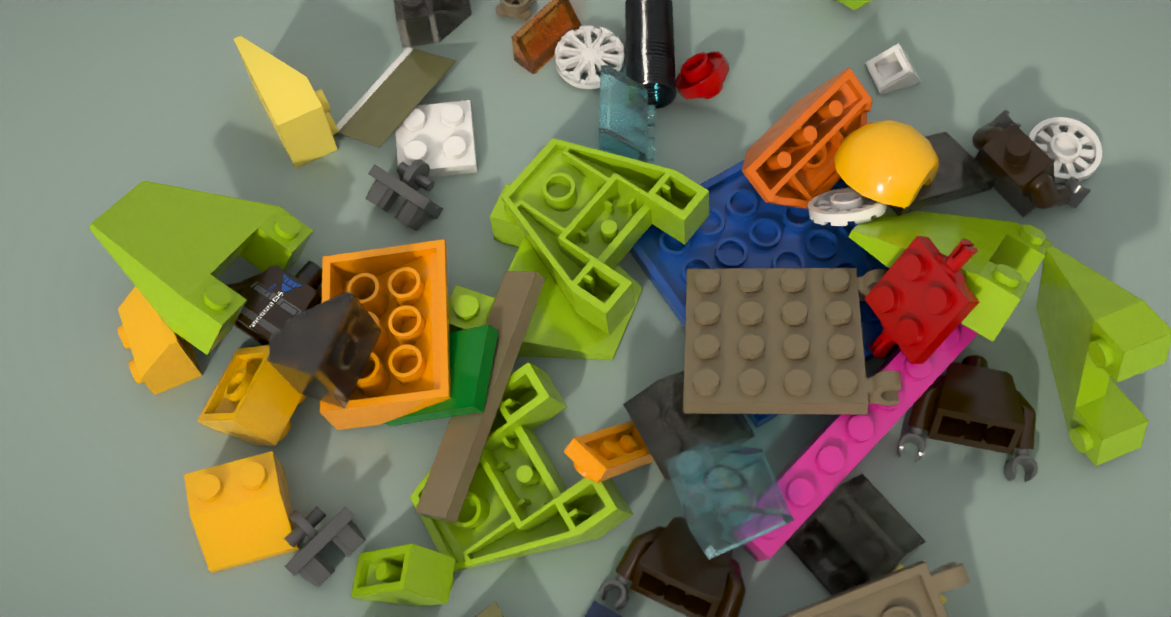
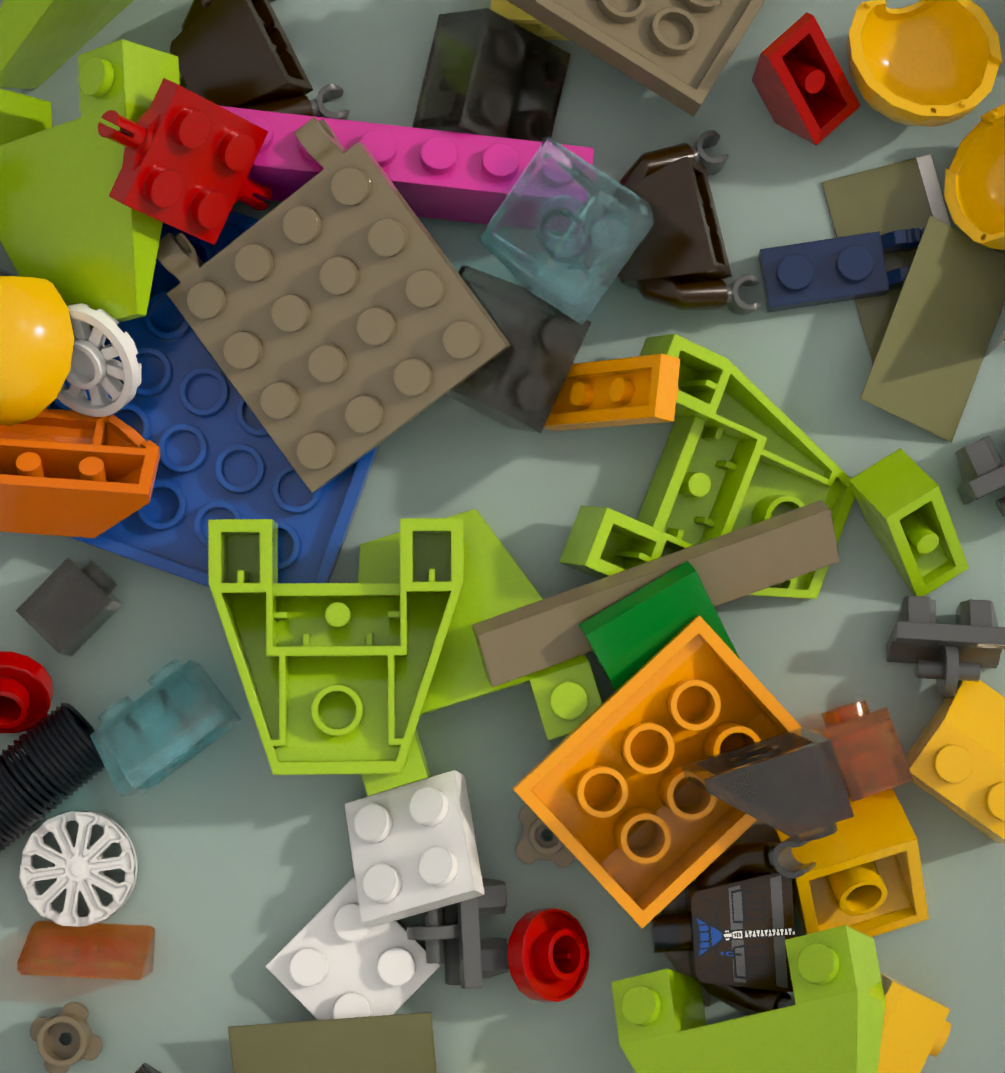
camera: 125 degrees left, 20 degrees up
none -> clear smoke brick [16,557,123,656]
none -> white plate [345,770,485,927]
none -> red plate [507,908,590,1002]
none -> clear orange brick [810,700,913,802]

